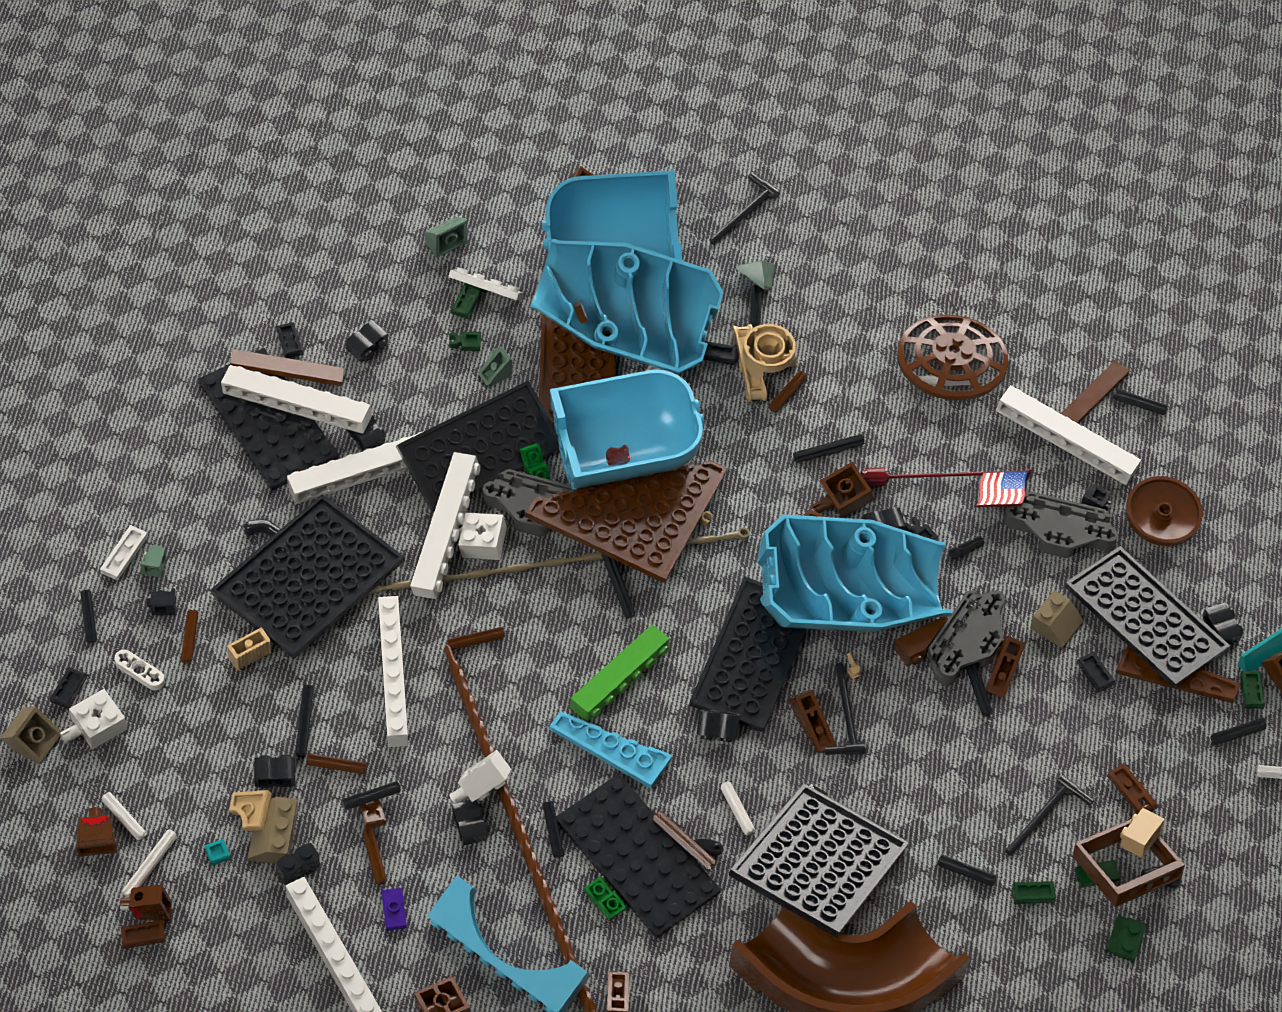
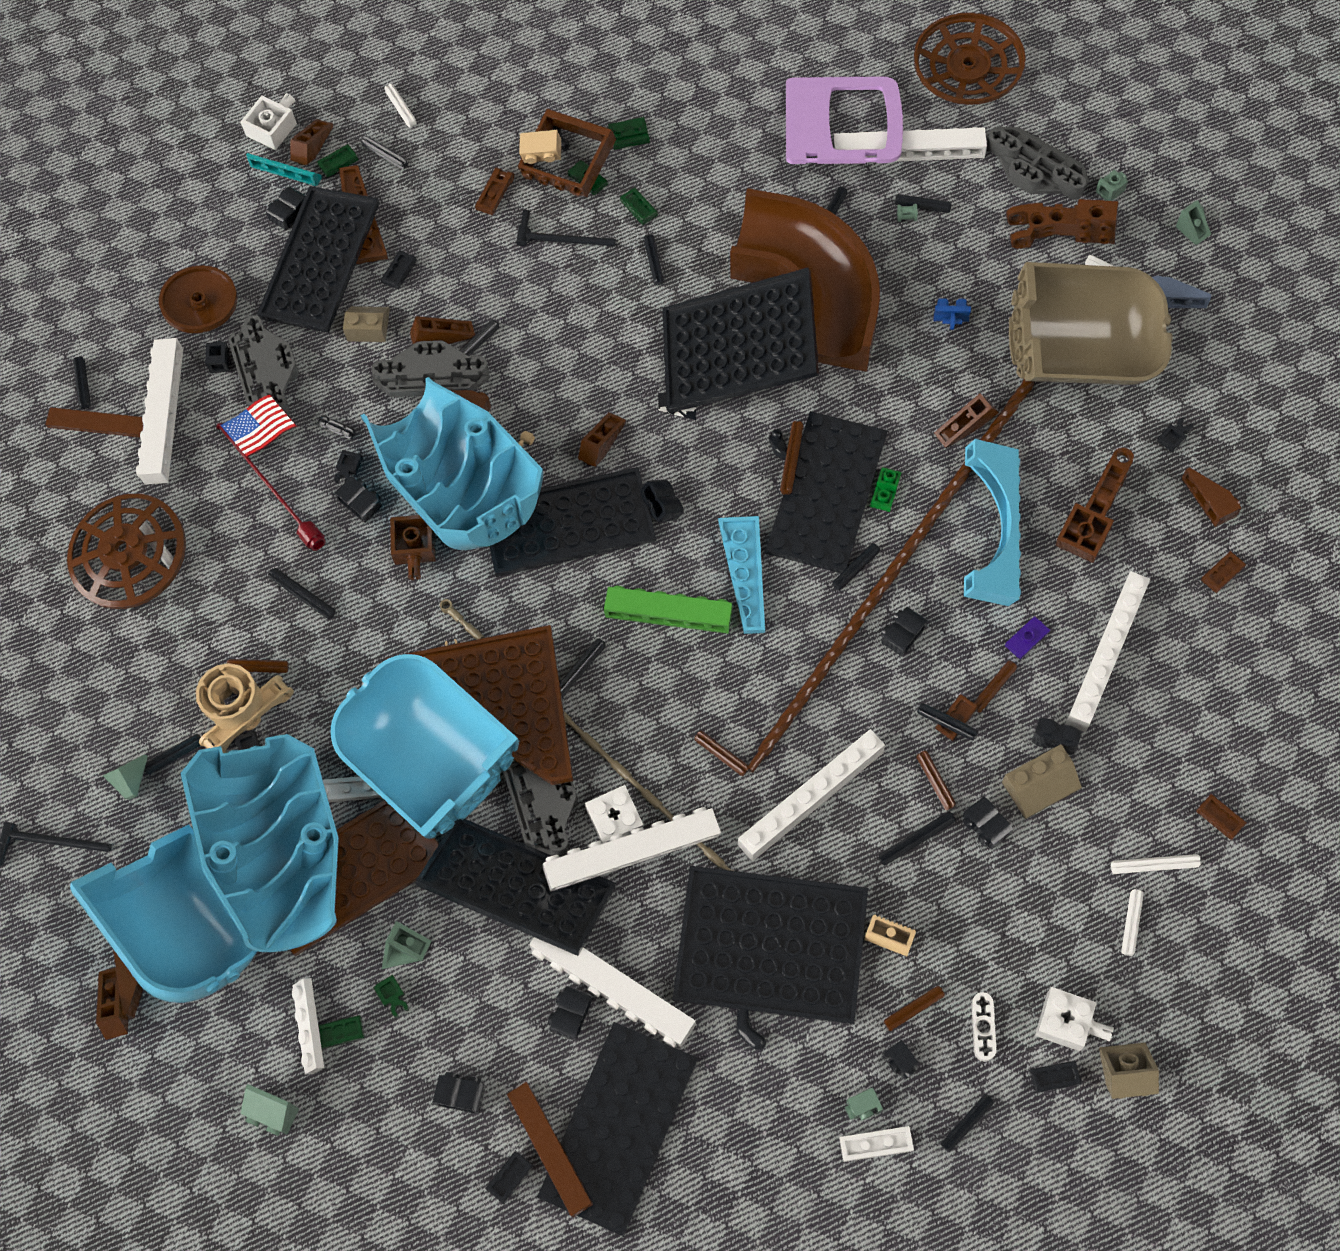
camera: 115 degrees left, 10 degrees up
reddish brown torso [76,807,118,857] -> none
reddish brown torso [120,885,172,921] -> none
teal tile [204,839,231,866] -> none
white brick [221,365,372,434] -> none
tan tile [229,790,271,831] -> none
white brick [449,750,511,803] -> none
green slope [520,443,551,480] -> none
reddish brown tile [574,300,588,324] -> none
clear red piece [606,445,630,466] -> none
white axle [721,781,755,836] -> none
reddish brown brick [811,461,874,518] -> none
black bar [824,663,865,755] -> none

